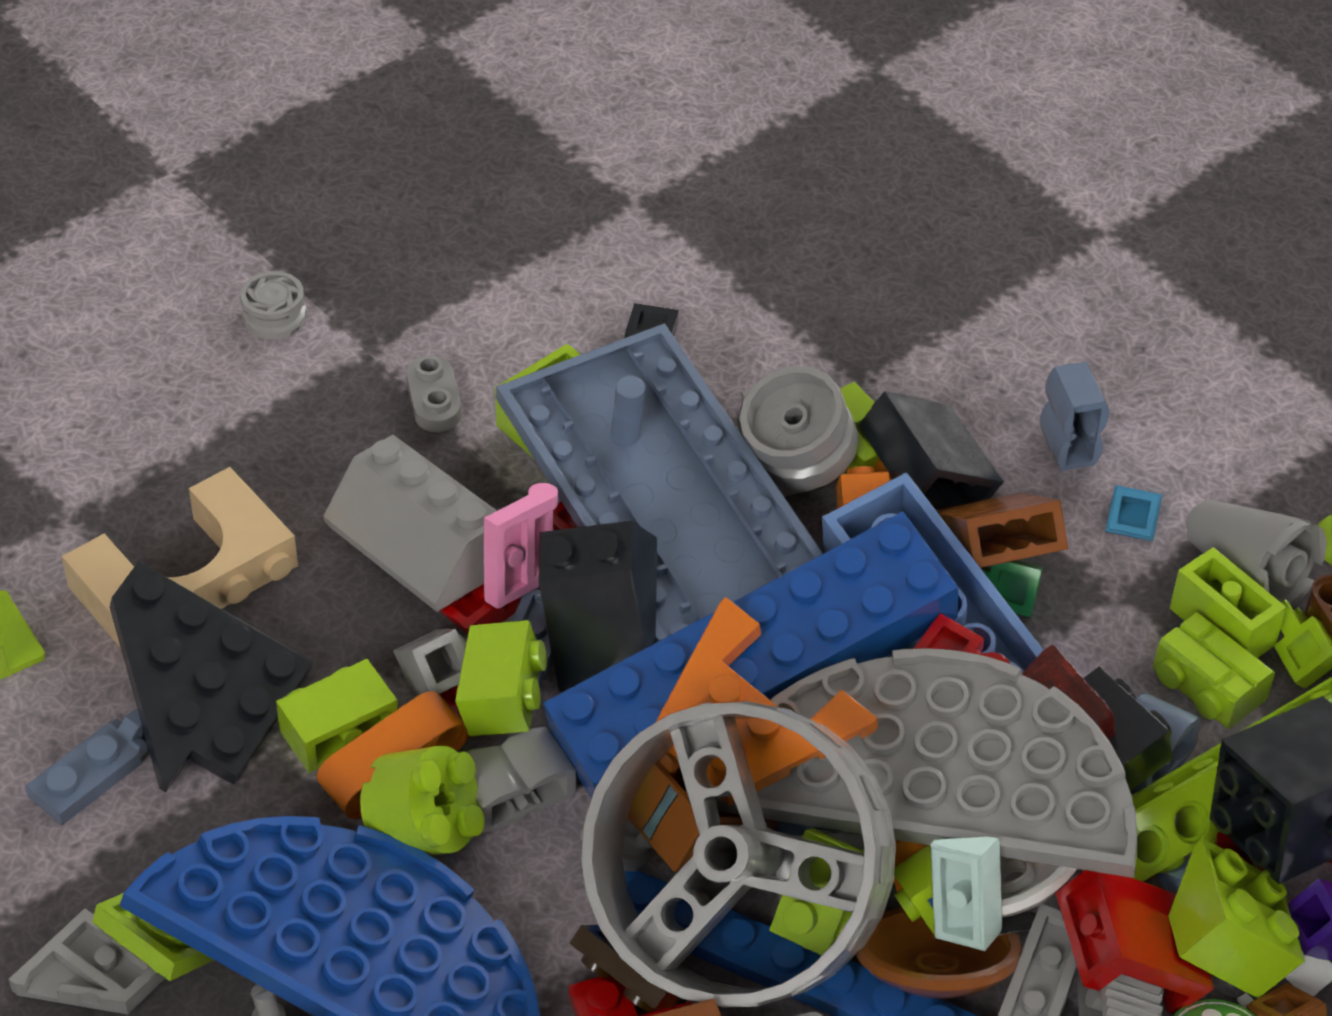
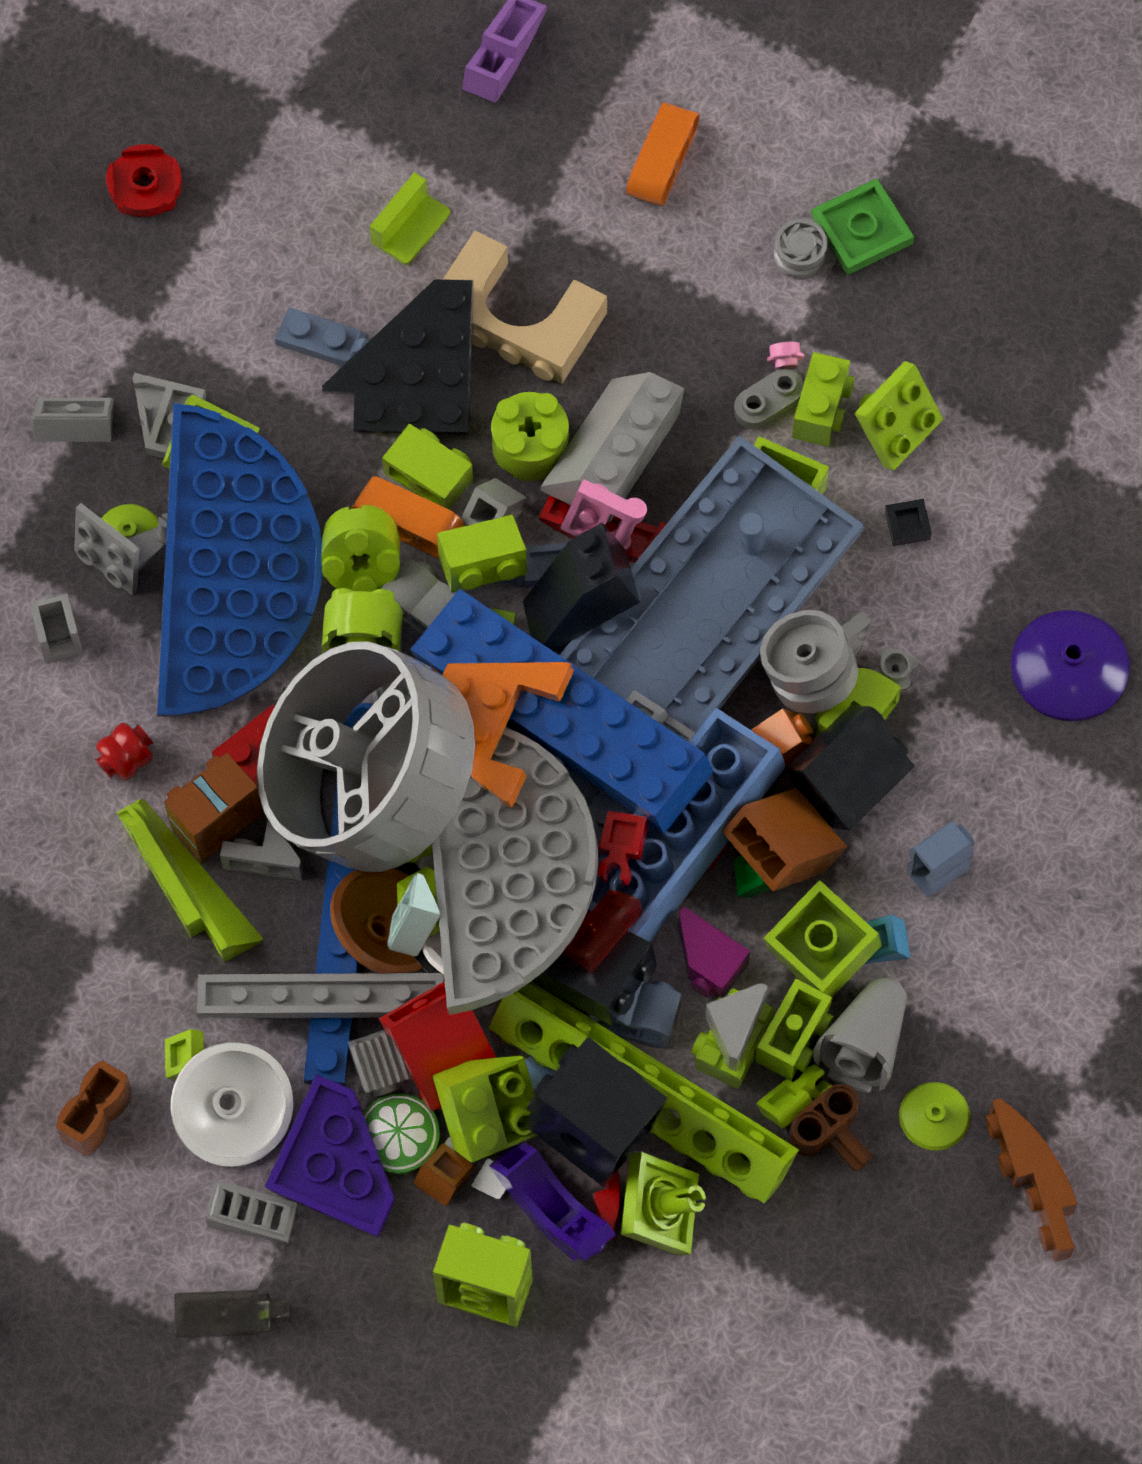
camera: 70 degrees right, 20 degrees up
none -> lime brick [321,588,403,654]
none -> lime brick [491,392,569,481]
none -> orange beam [626,102,700,207]
none -> magenta slope [678,906,750,999]
none -> light grey slope [706,983,768,1071]
none -> lime brick [763,880,882,997]
none -> bright pink plate [767,342,804,370]
none -> lime brick [792,352,855,447]
none -> bright green plate [811,178,914,275]
none -> lime plate [855,361,943,471]
none -> dark purple dish [1011,610,1129,721]

